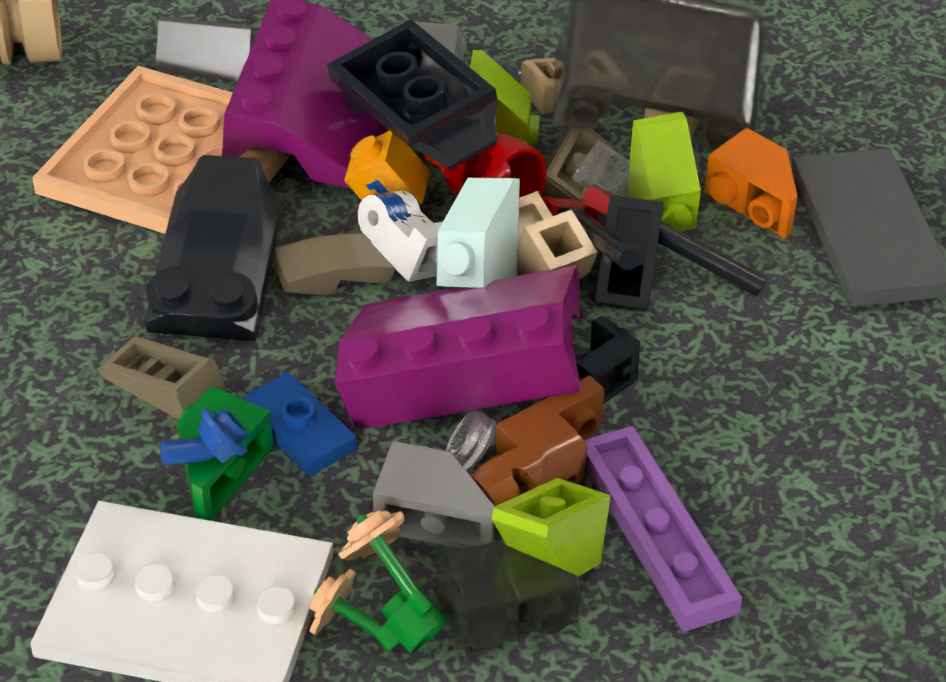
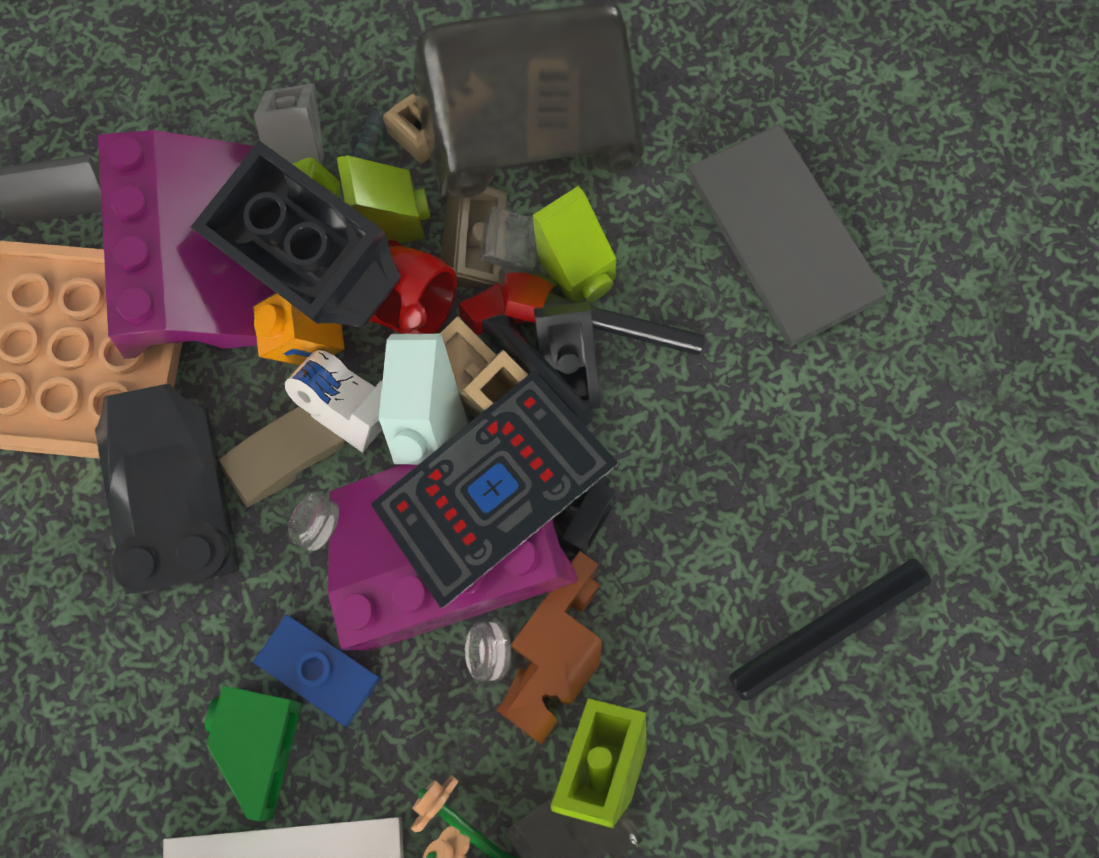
camera: 10 degrees left, 30 degrees up
dark tan slope [98,336,226,420] -> none
blue plate [160,407,249,466] -> none
light grey slope [373,441,495,555] -> none
medium lavender plate [584,426,742,632] -> none
orange slope [704,128,798,238] -> none
none -> clear tile [288,493,339,552]
none -> black sticker [371,371,618,608]
none -> black axle [729,559,931,701]

